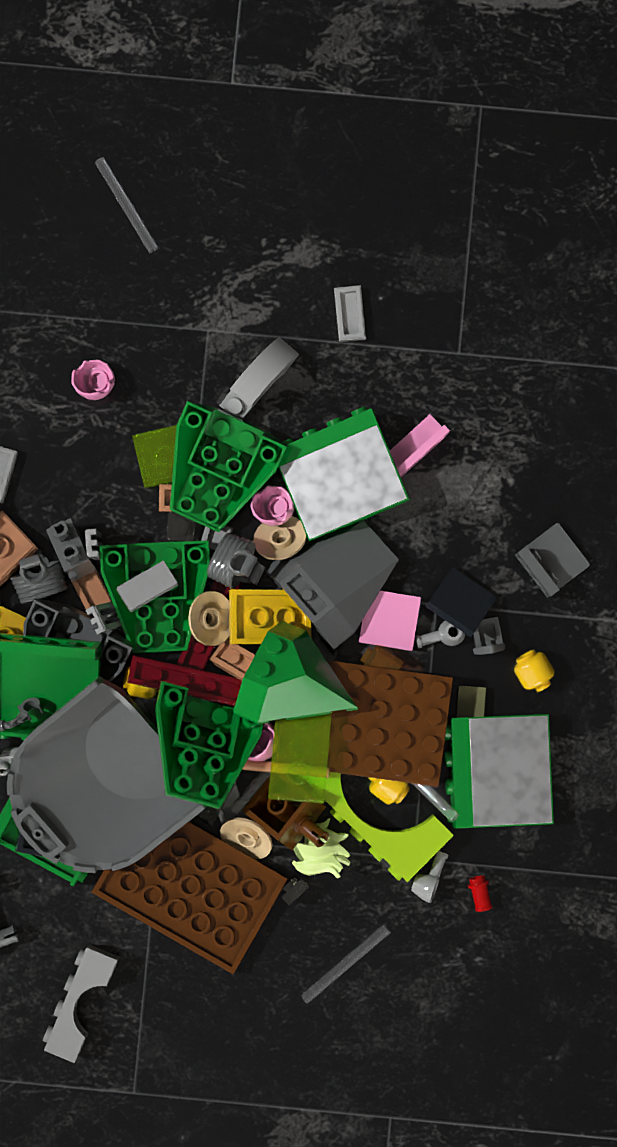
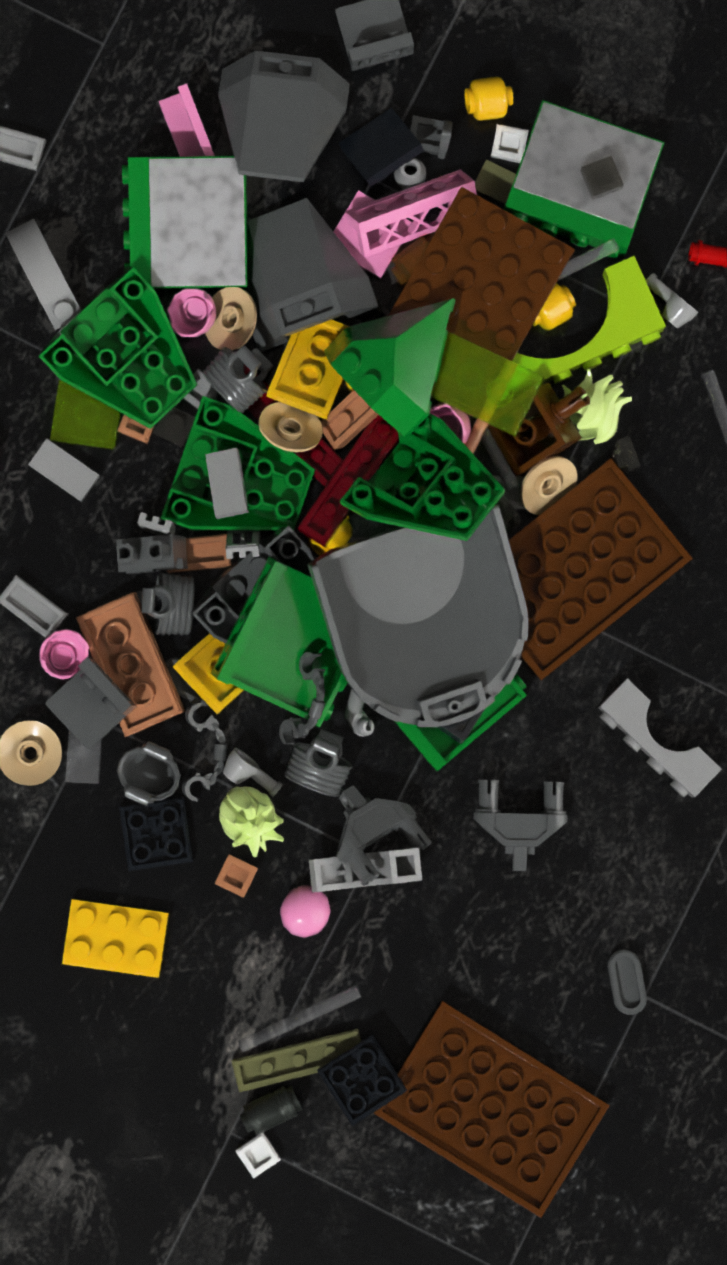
camera: 70 degrees left, 0 degrees up
none -> light grey tile [28,439,100,502]
none -> dark grey wedge [218,51,350,182]
none -> bright pink fence [345,169,477,257]
none -> white tile [491,124,529,163]
none -> clear smoke plate [580,155,624,200]

